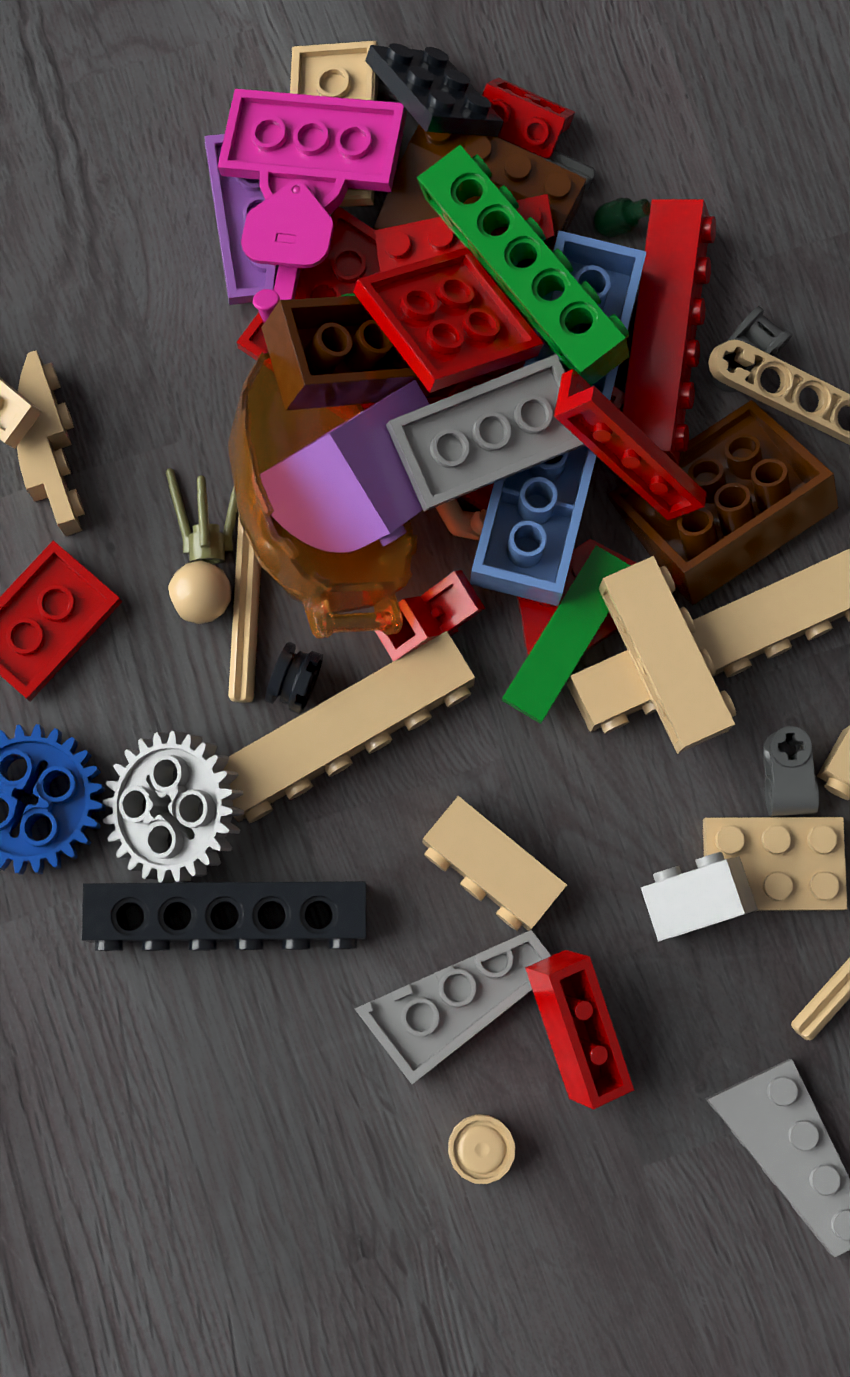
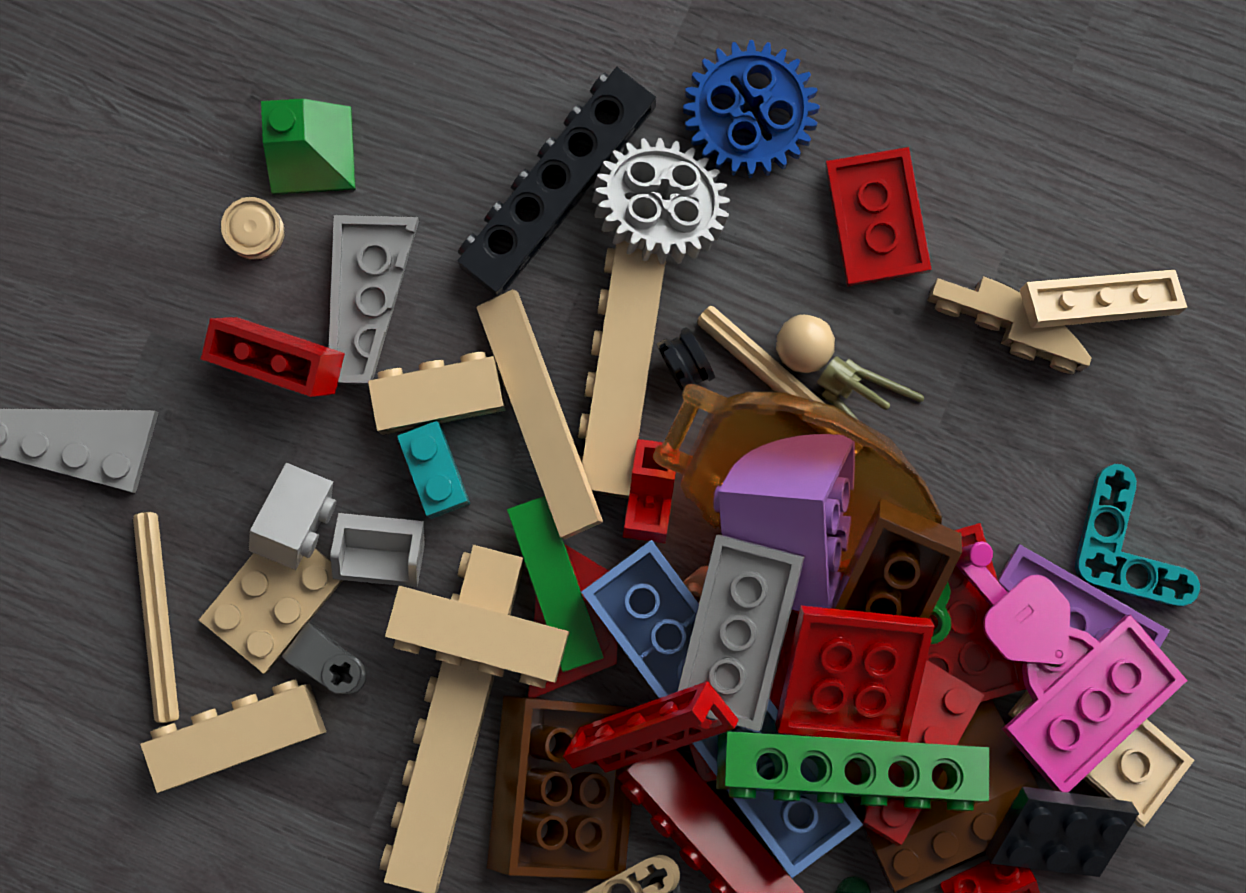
camera: 135 degrees right, 5 degrees up
none -> green slope [261,99,356,195]
none -> light grey panel [330,513,425,587]
none -> teal brick [397,421,470,519]
none -> tan tile [476,289,603,539]
none -> teal beam [1075,464,1200,606]

